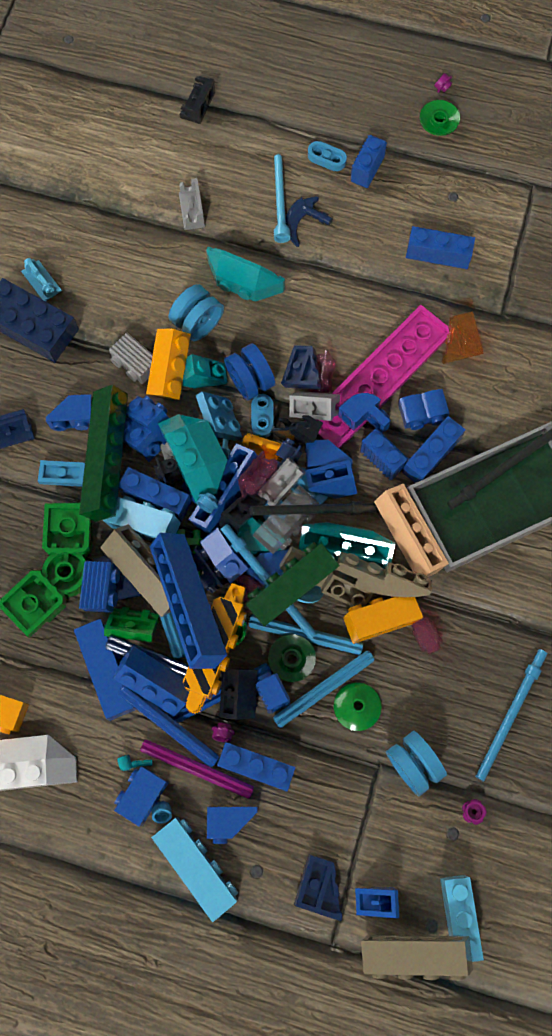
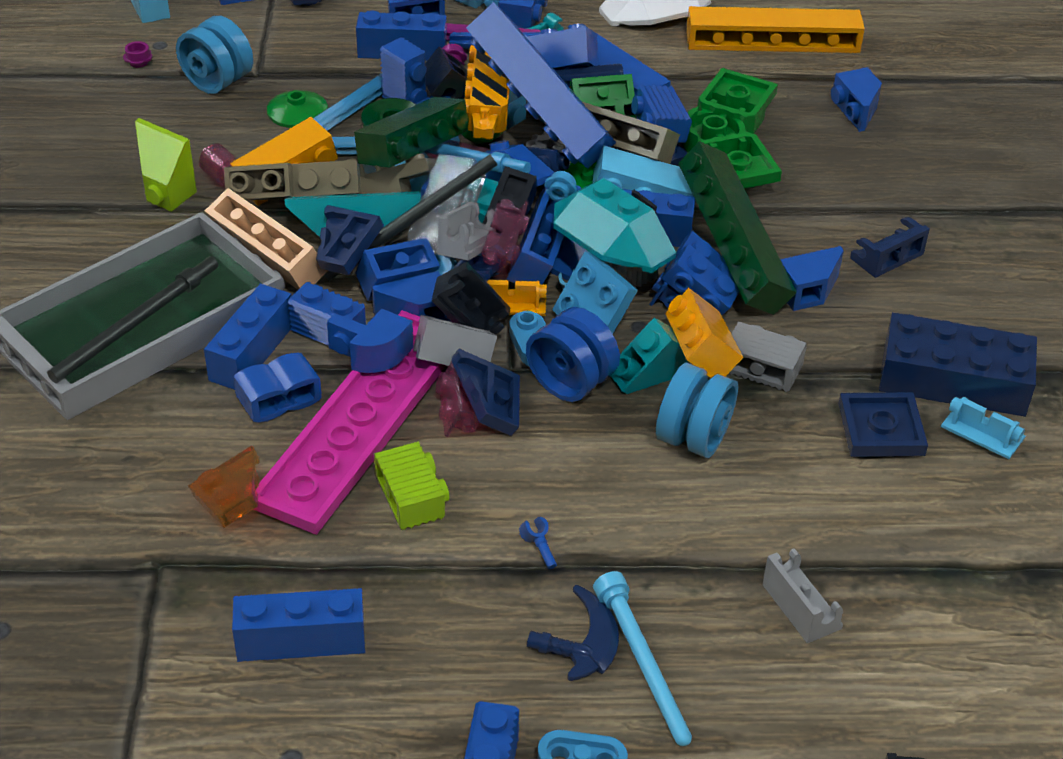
camera: 160 degrees right, 30 degrees down
dark azure plate [38,460,85,487] -> none
teal wedge [206,247,285,302] -> none
dark azure bar [475,649,548,782] -> none
none -> lime slope [135,118,197,212]
none -> dark blue wing [316,205,384,275]
none -> lime brick [374,441,450,530]
none -> blue hand [519,517,557,569]
none -> dark blue plate [838,392,928,457]

